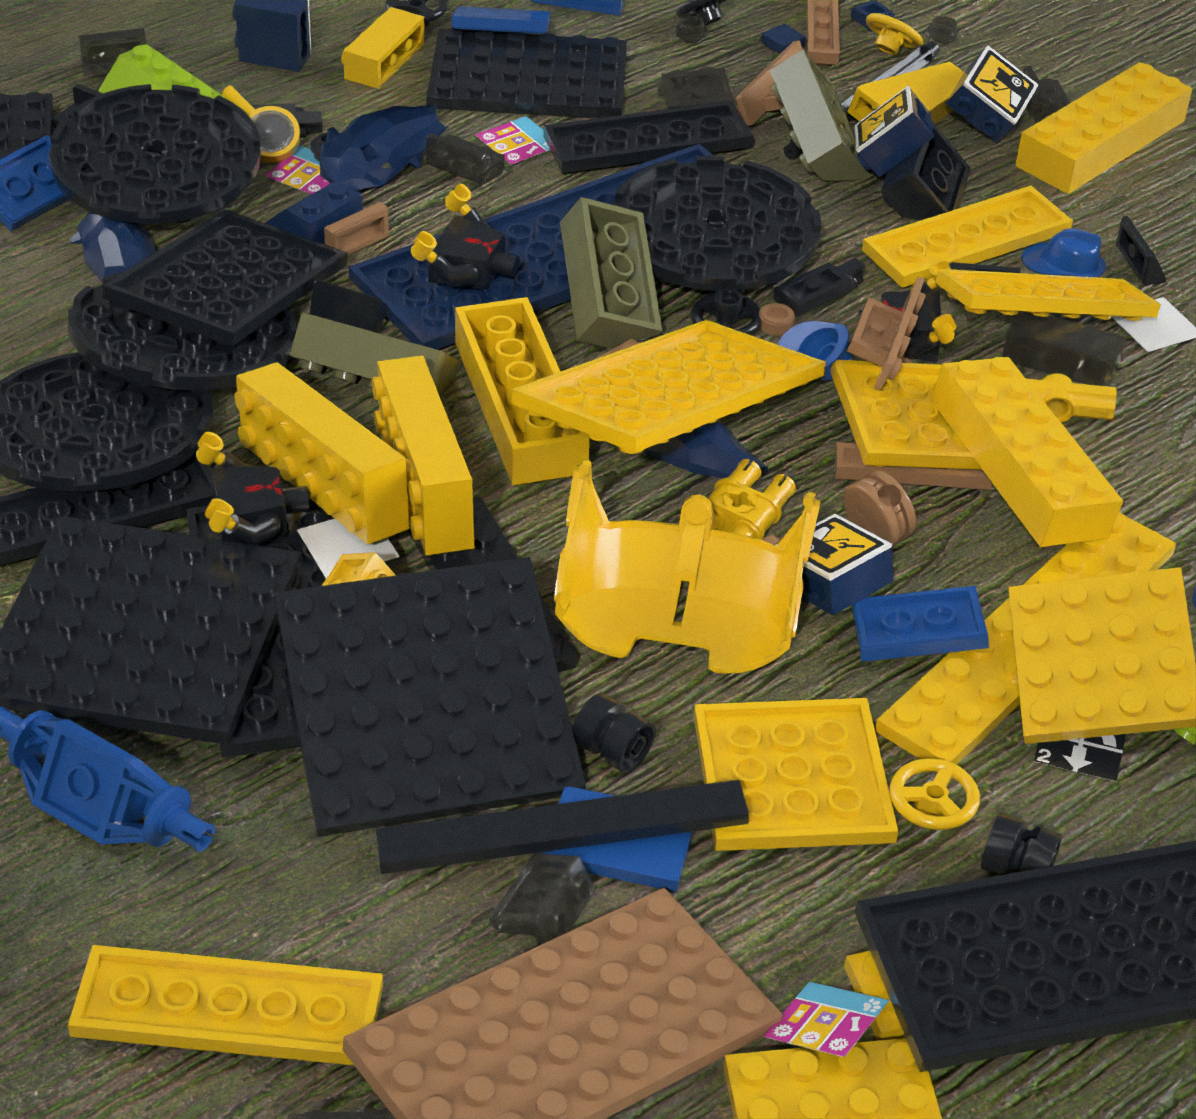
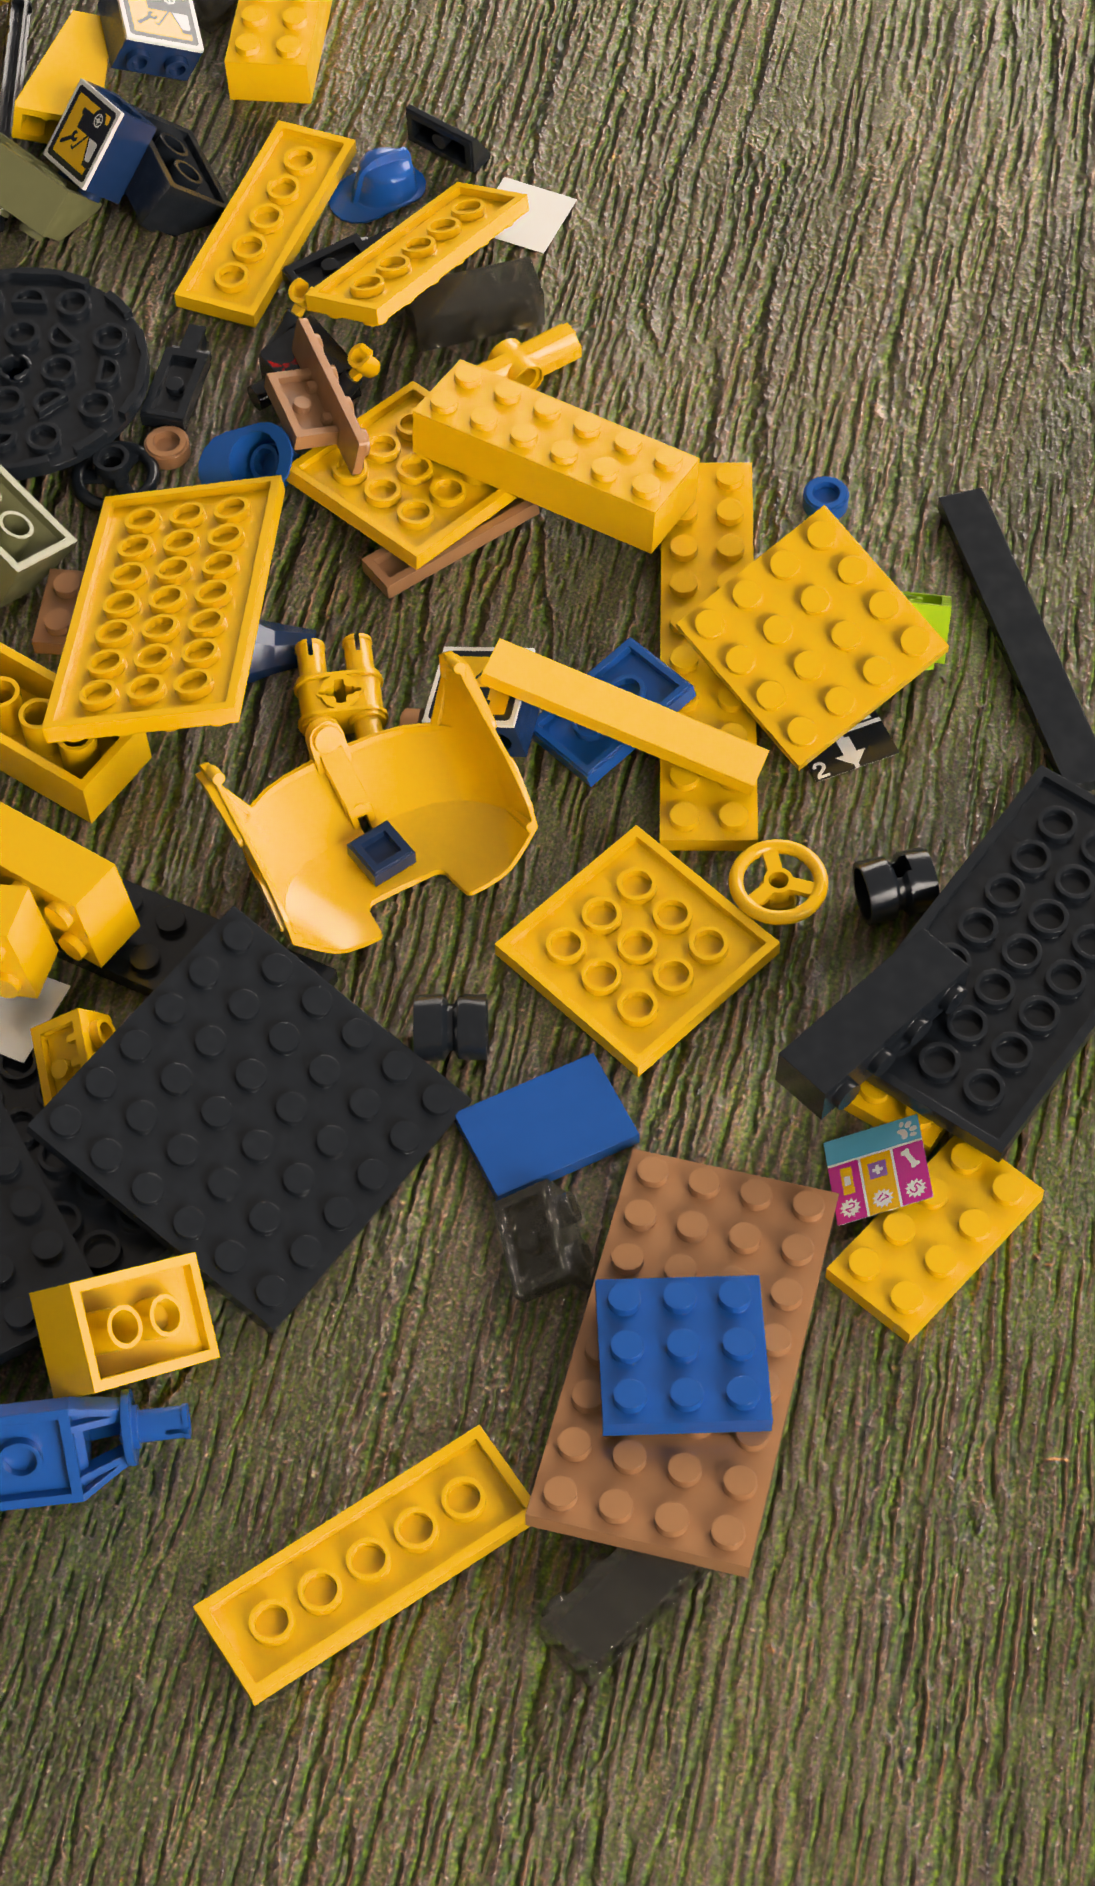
camera: 35 degrees left, 15 degrees up
black tile [376,780,749,874] -> none
medium nougat head [844,471,916,547] -> none
none -> yellow slope [29,1252,220,1398]
none -> dark blue tile [347,820,416,887]
none -> yellow tile [479,638,770,796]
none -> blue plate [595,1275,773,1436]
none -> black brick [775,928,970,1120]

